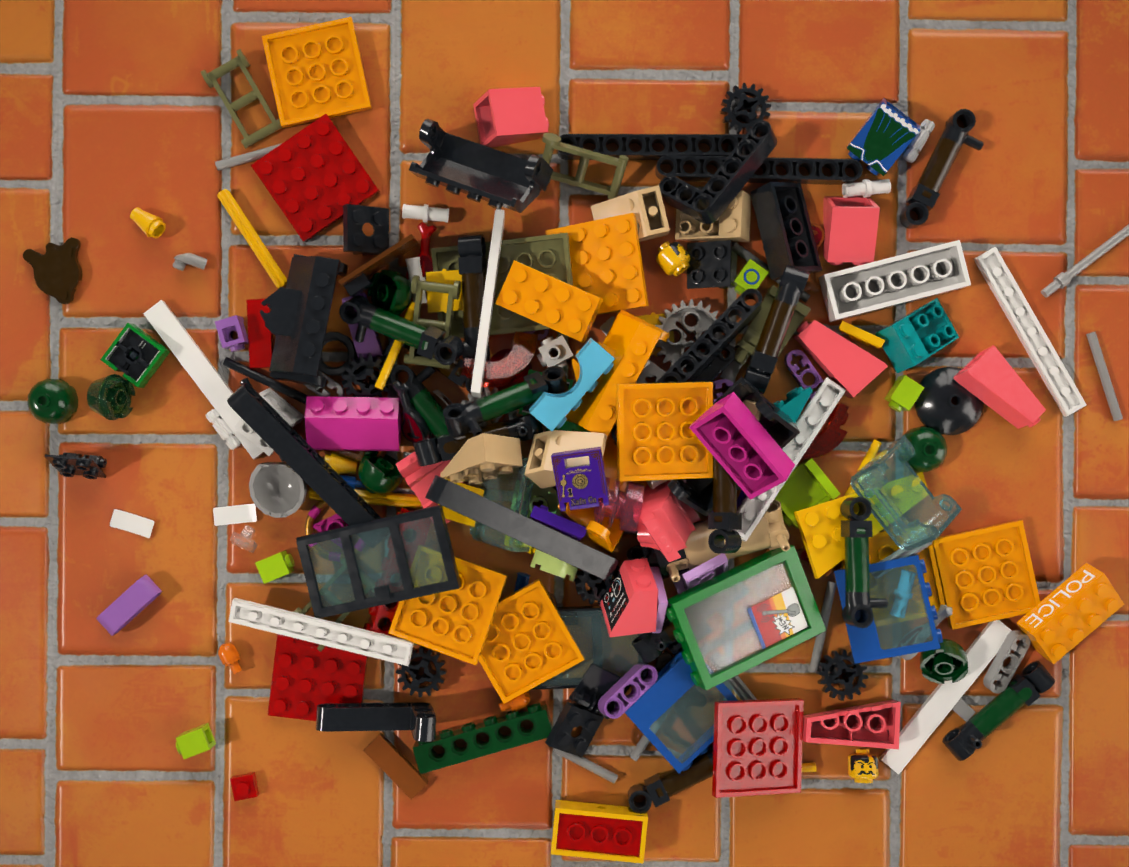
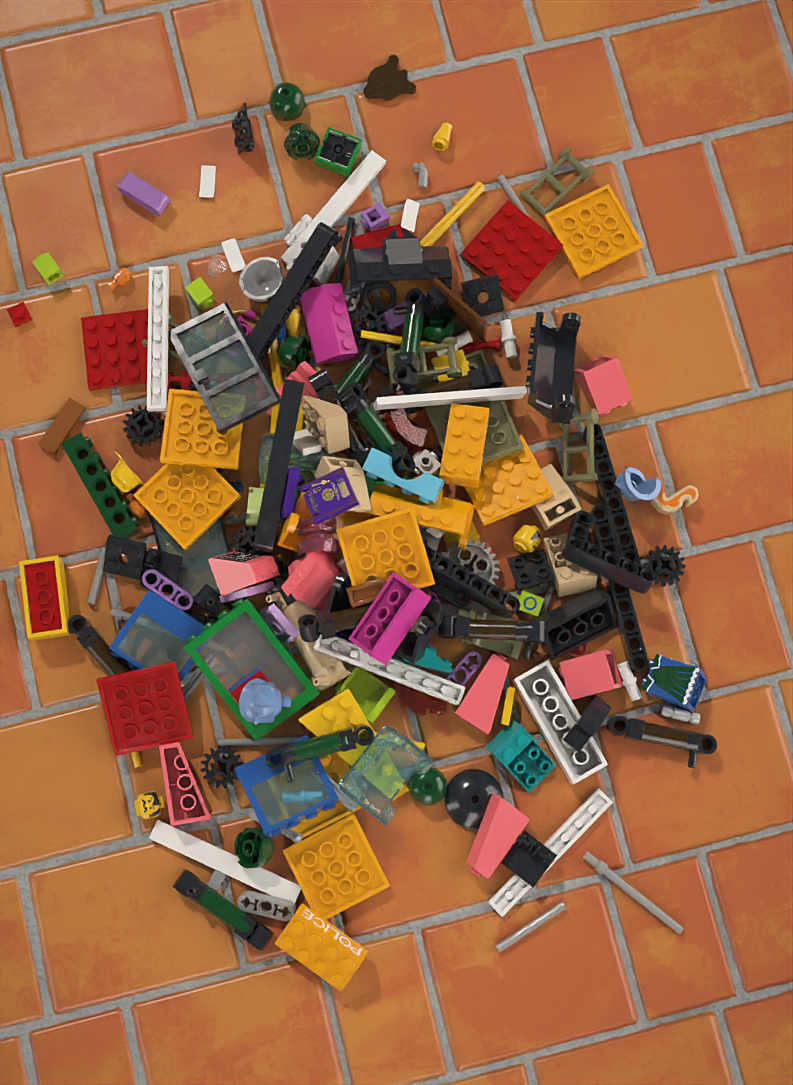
camera: 75 degrees right, 10 degrees down
black beam [316,702,436,742] -> none
black piece [393,380,431,443] -> none
lime brick [884,375,925,412] -> none
none -> yellow piece [111,451,144,493]
none -> medium blue helmet [239,678,291,723]
none -> white tile [293,429,322,456]
none -> dark orange tile [346,577,386,608]
none -> clear piece [385,238,423,265]
none -> white sticker [401,199,420,232]
none -> black hinge [501,831,557,888]
none -> black arch [562,694,611,753]
none -> medium blue helmet [615,466,661,502]
none -> tan animal [650,485,699,515]

